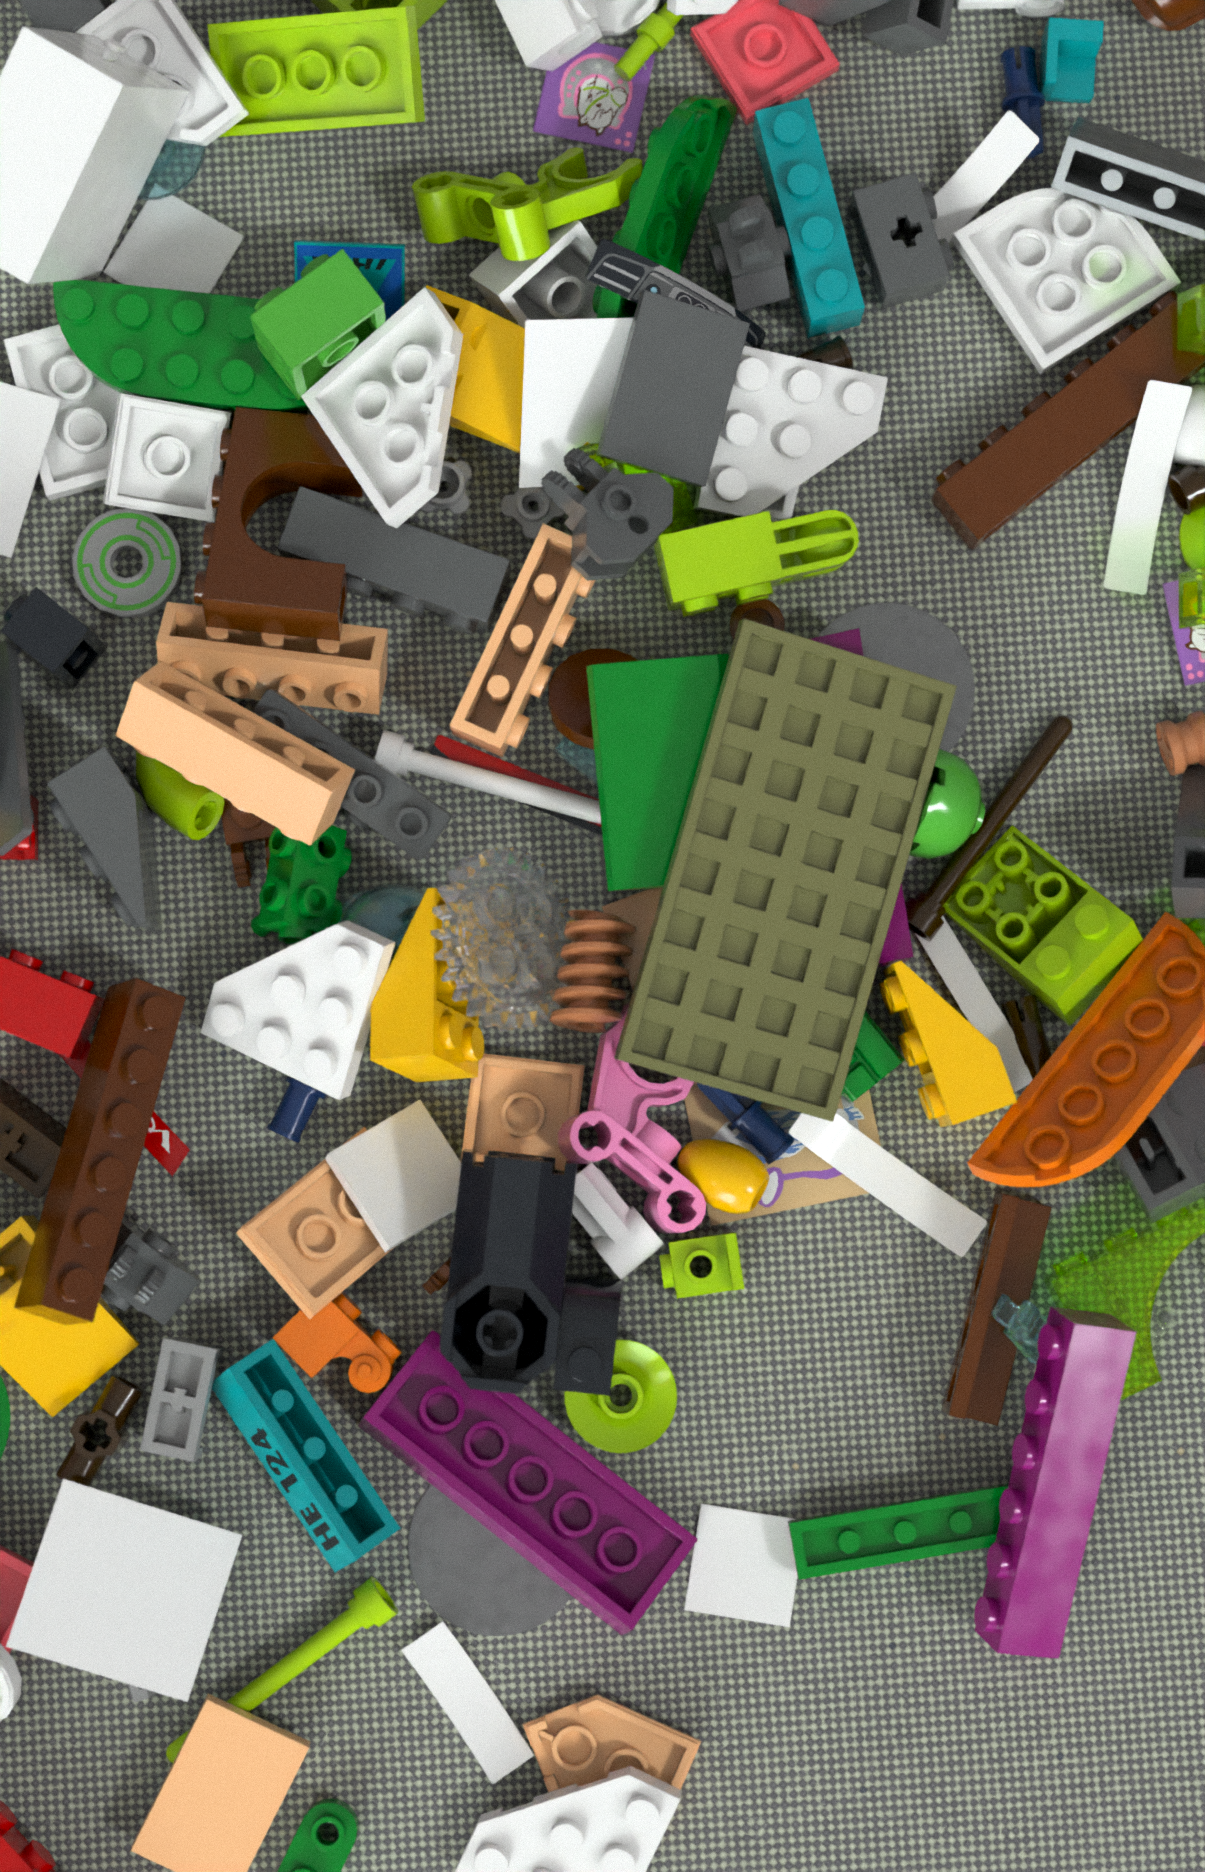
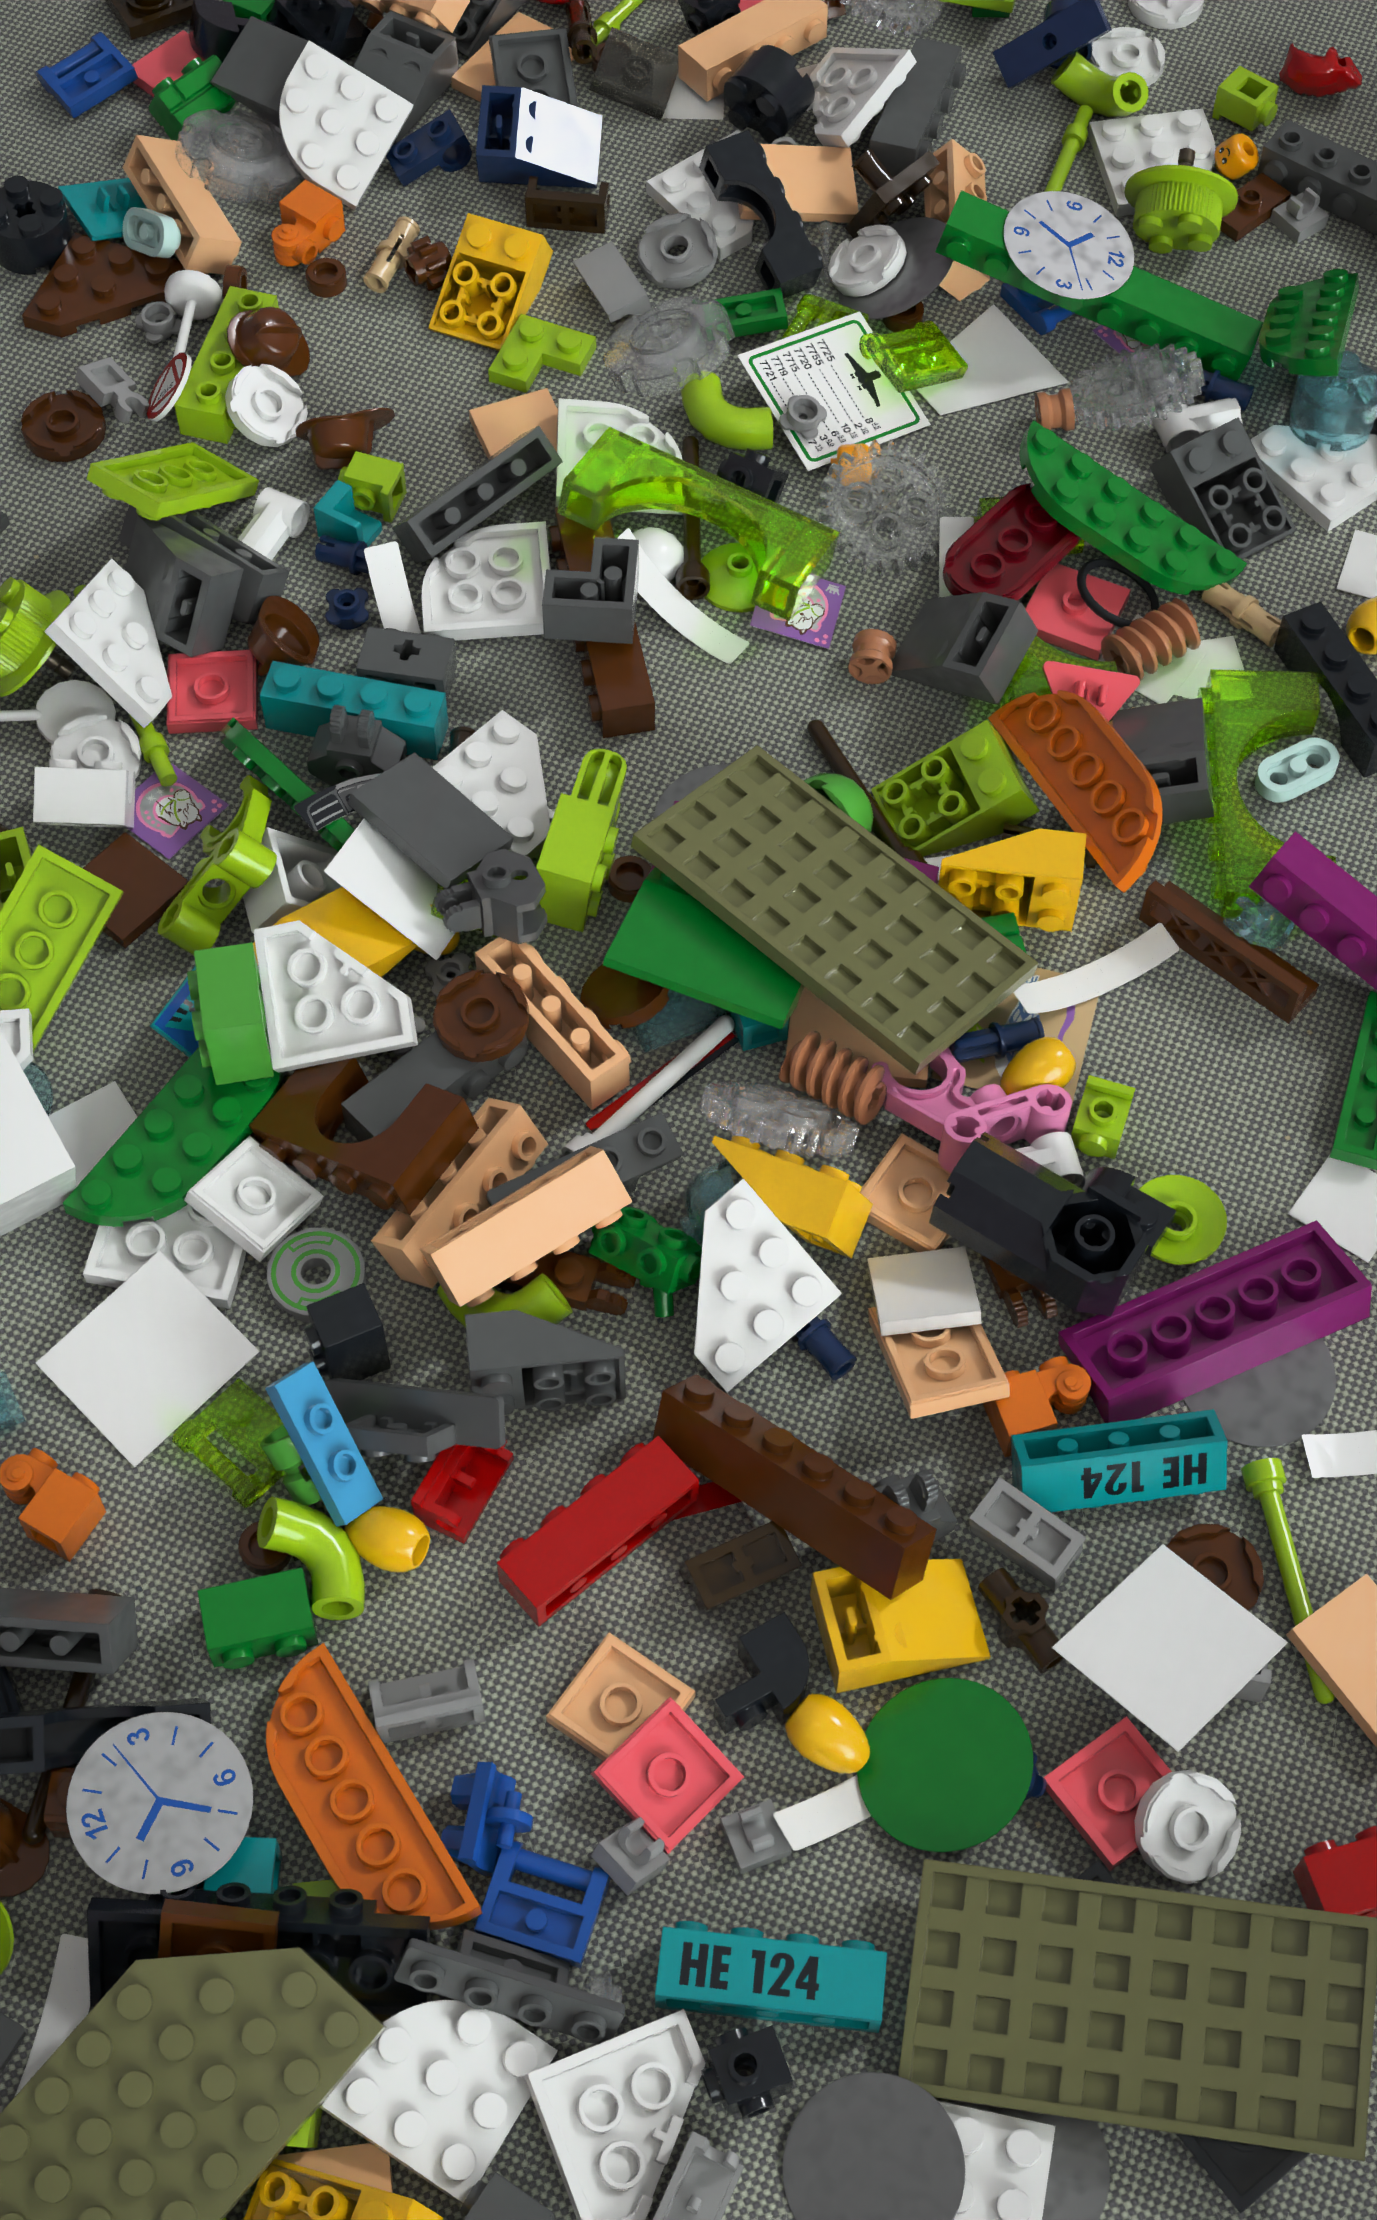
camera: 65 degrees left, 25 degrees down
none -> reddish brown tile [83,832,189,949]
none -> reddish brown piece [247,596,319,676]
none -> dark blue plate [325,588,369,630]
none -> lime brick [338,451,407,523]
none -> reddish brown tile [433,970,529,1062]
none -> dark grey brick [542,537,639,644]
none -> reddish brown tile [1166,1524,1264,1612]

